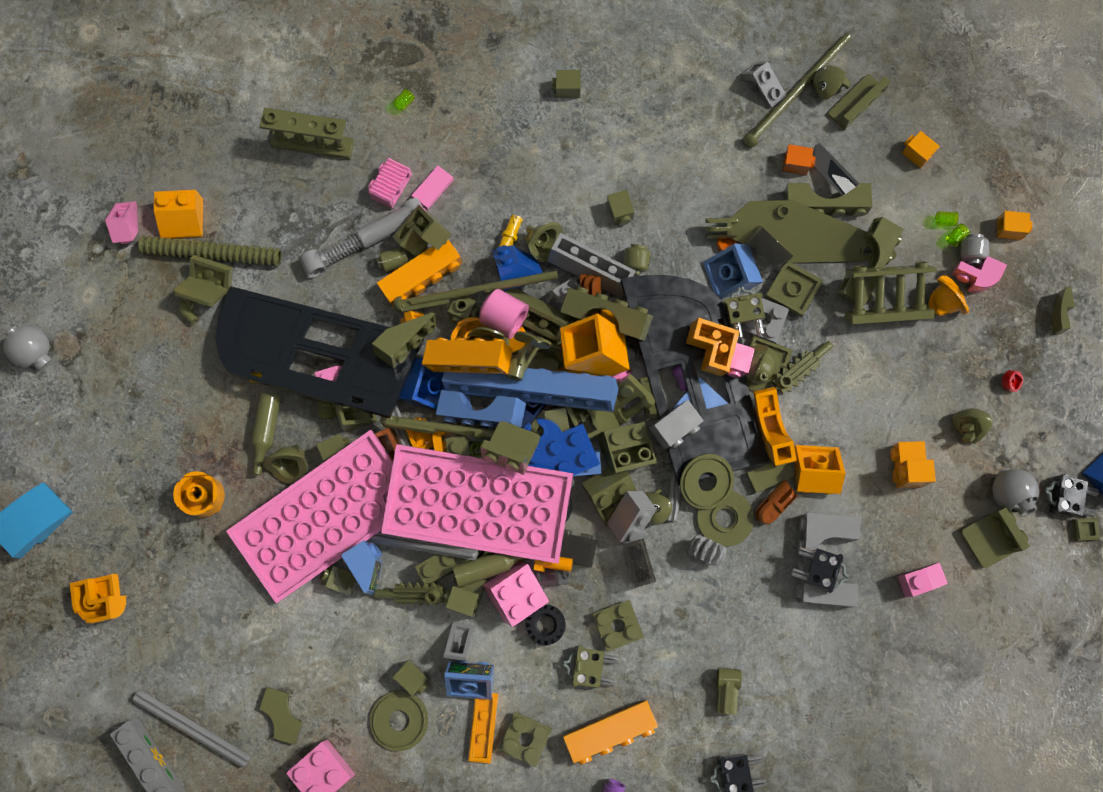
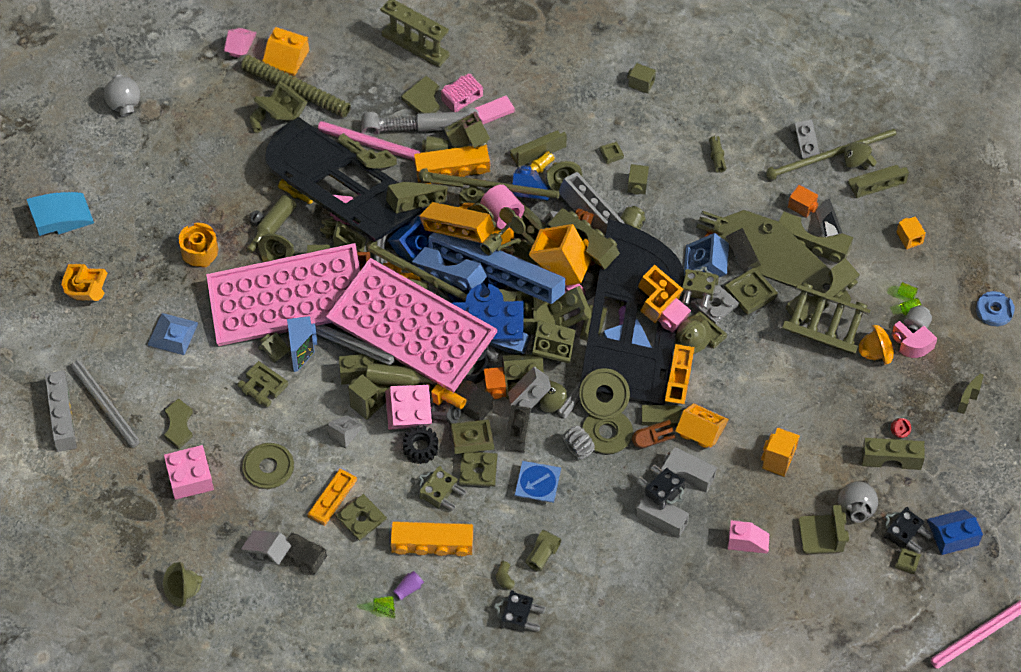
camera: 20 degrees right, 20 degrees down
olive piece [374,582,446,606] -> none
clear neon green hinge [392,88,415,112] -> none
olive brick [393,660,430,696] -> none
medium blue slope [444,660,494,700] -> none
olive bracket [481,421,540,475] -> none
light grey brick [649,400,704,449] -> none
olive piece [772,341,833,394] -> none
olive piece [952,408,993,444] -> none
light orange brick [997,211,1033,240] -> none
none -> medium blue slope [148,313,198,355]
none -> olive plate [237,361,288,407]
none -> dark grey hinge [249,210,264,227]
none -> bright pink axle [318,121,420,161]
none -> olive pin [337,133,367,155]
none -> olive slope [356,149,397,168]
none -> olive tile [401,76,440,113]
none -> olive tile [450,420,494,454]
none -> orange brick [484,367,506,399]
none -> olive arm [496,561,515,590]
none -> olive panel [510,130,567,167]
none -> piece [515,461,561,503]
none -> olive tile [600,141,624,164]
none -> olive pin [709,136,727,173]
none -> olive arch [862,437,925,470]
none -> medium blue tile [976,291,1015,327]

